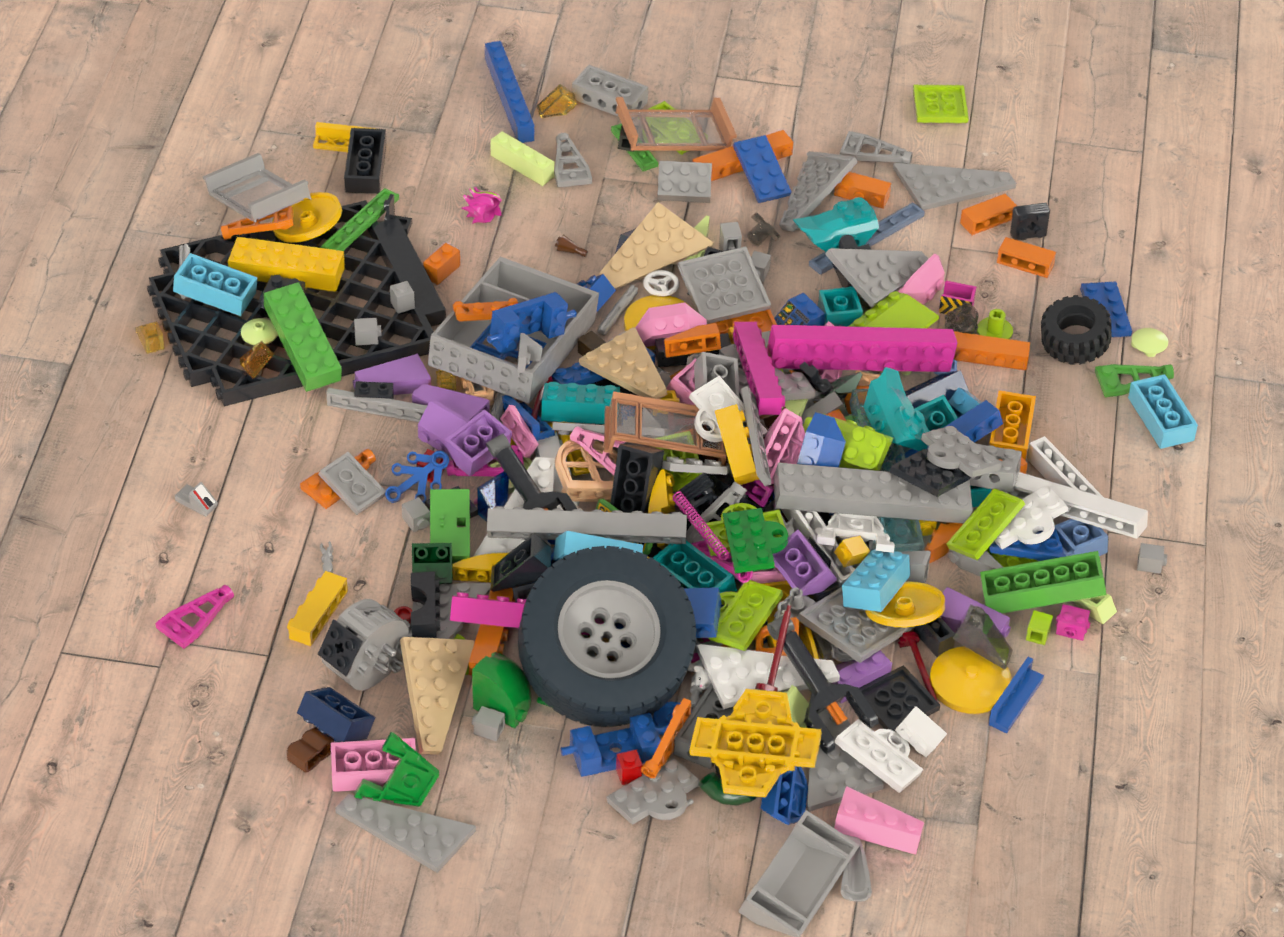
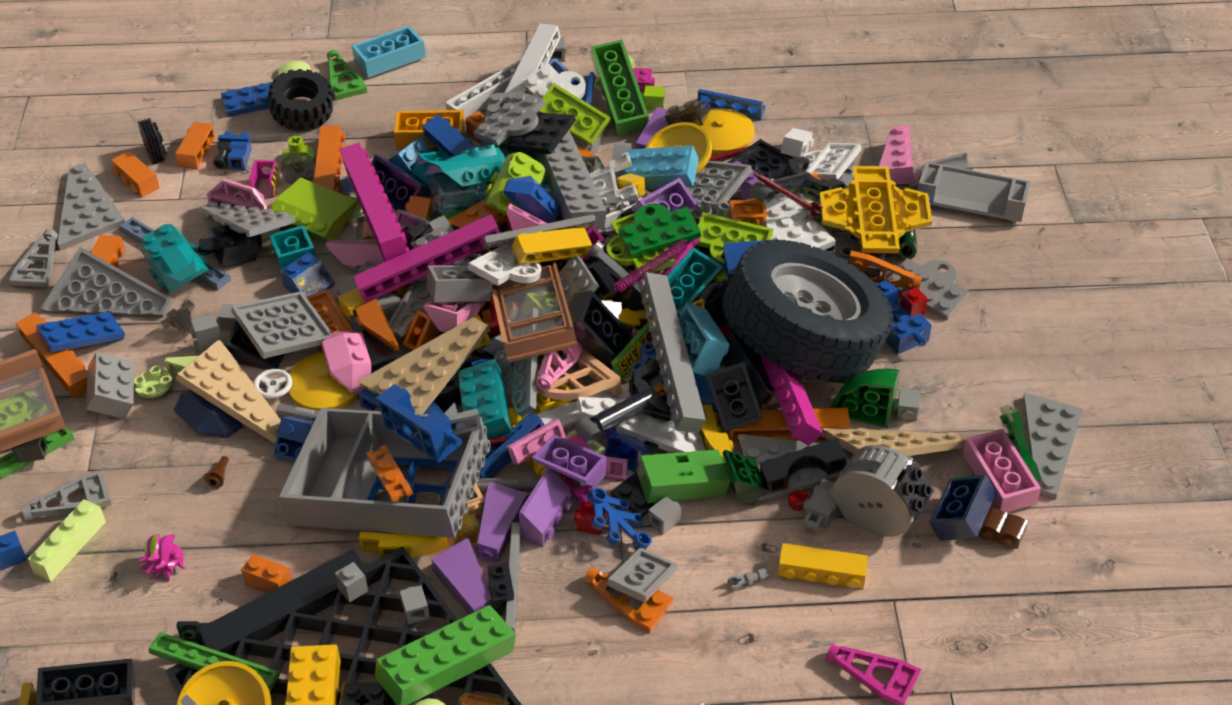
camera: 100 degrees left, 0 degrees up
none -> yellowish green dish [134,365,173,398]
none -> blue hips [213,131,252,171]

